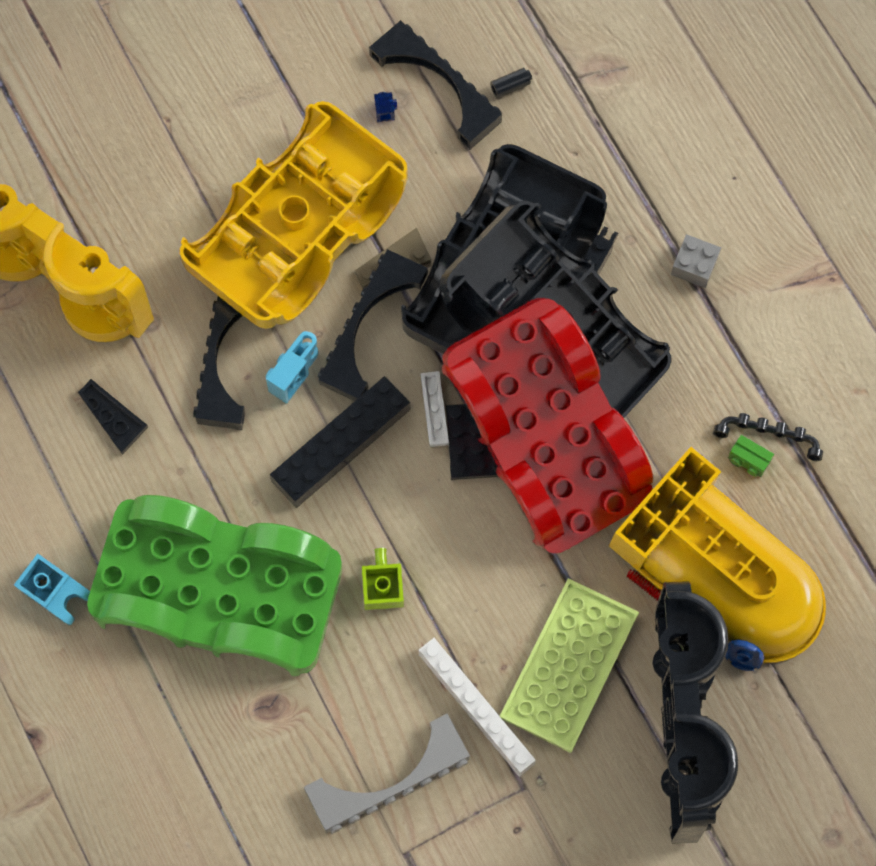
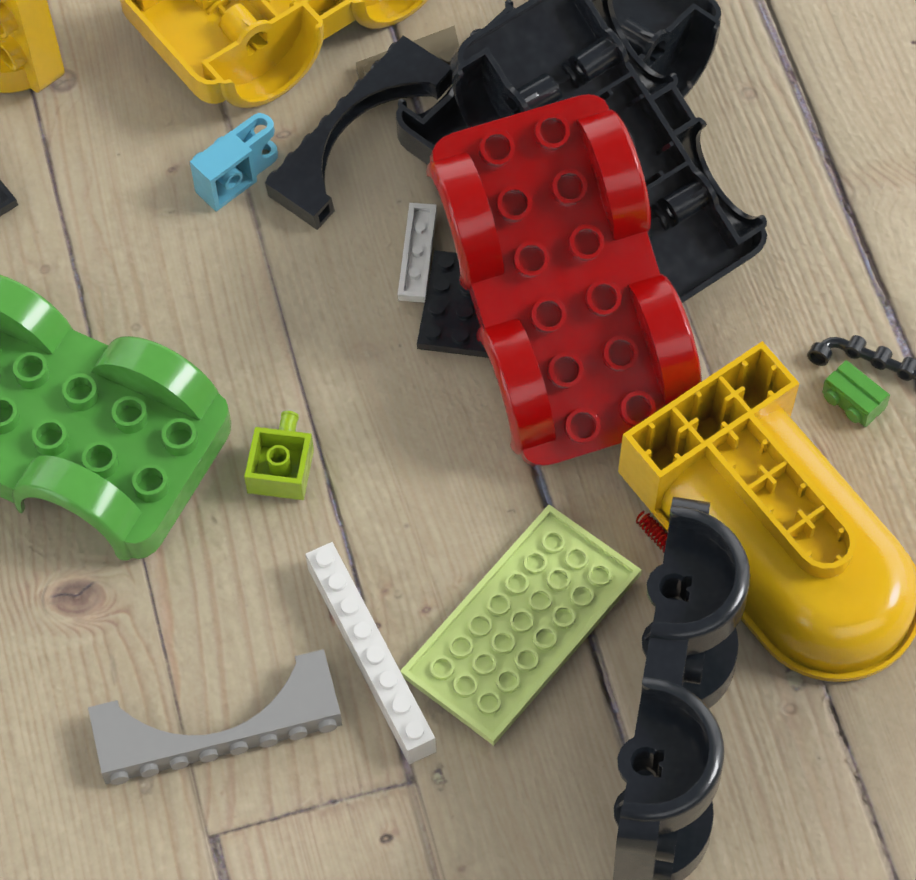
camera: 15 degrees right, 10 degrees down
black arch [193,294,246,430] -> none
black brick [270,376,411,508] -> none
black hinge [584,226,619,274] -> none
light grey brick [671,234,721,288] -> none
blue tile [725,640,764,671] -> none

